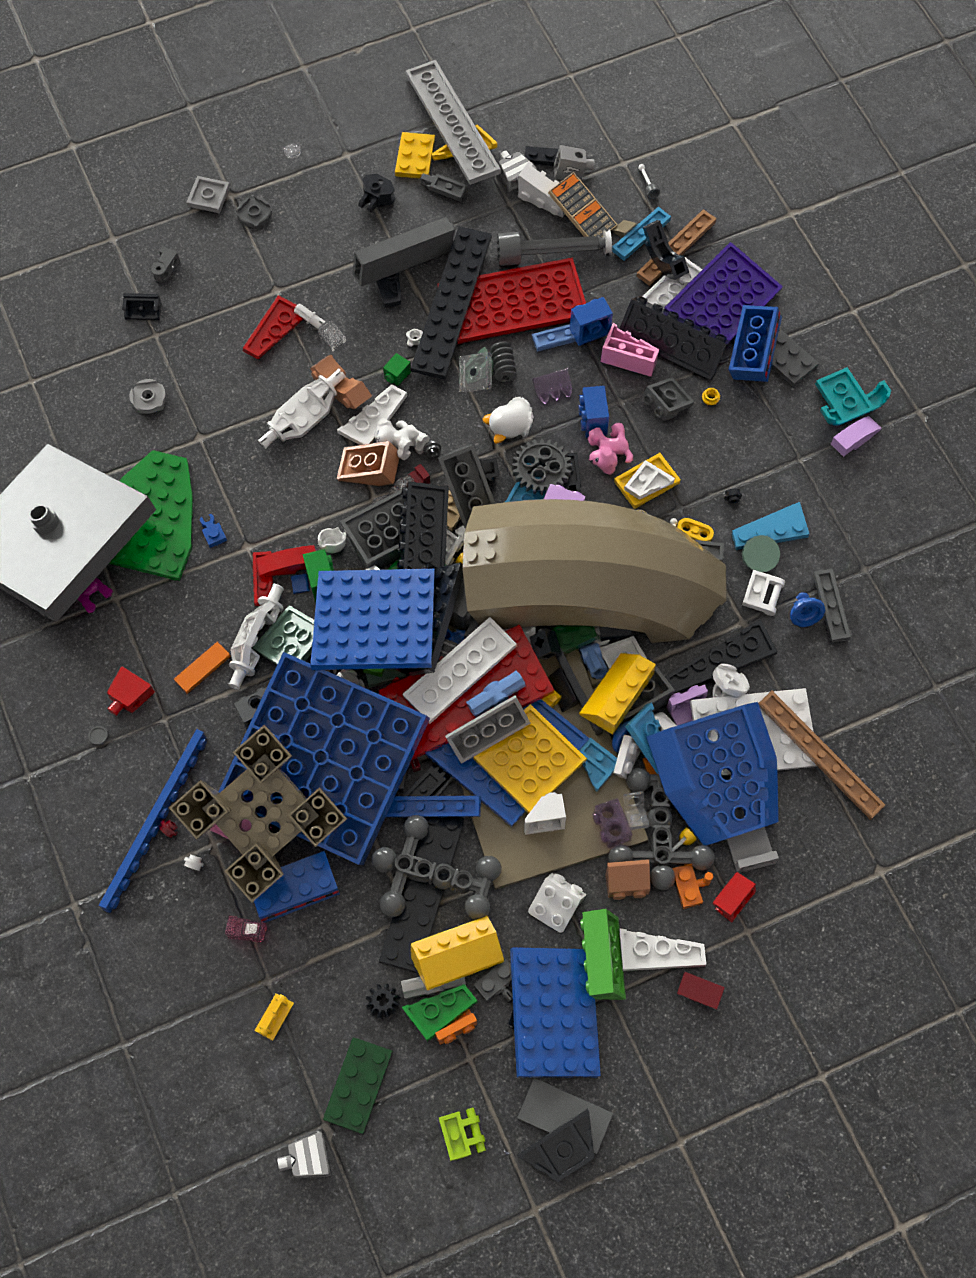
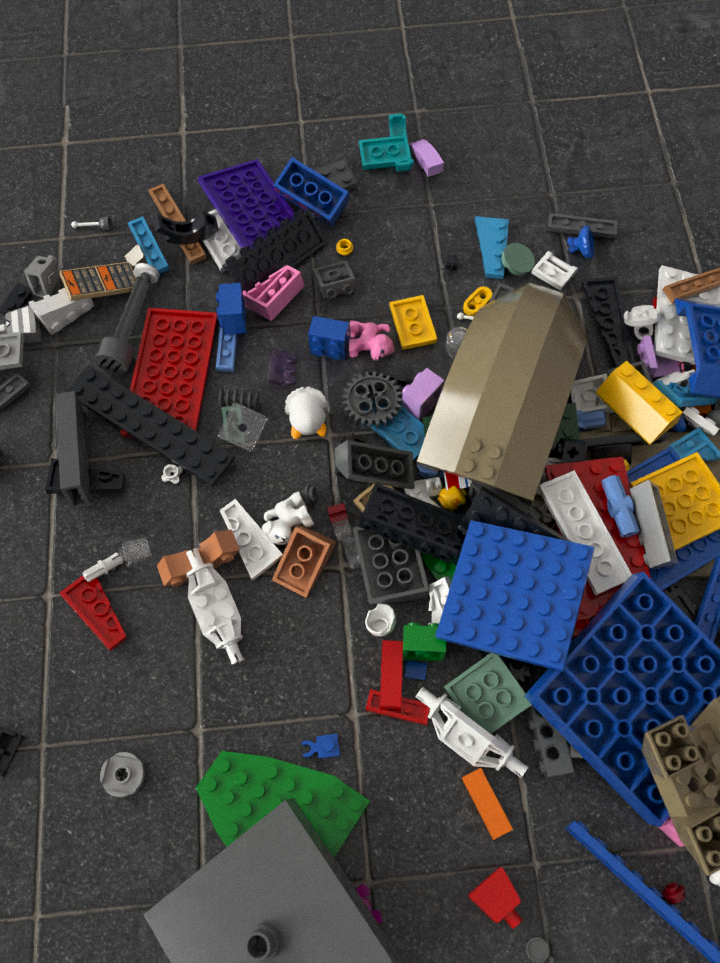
camera: 70 degrees left, 0 degrees up
green brick [383,353,411,386] -> none
white wing [624,460,675,499] -> none

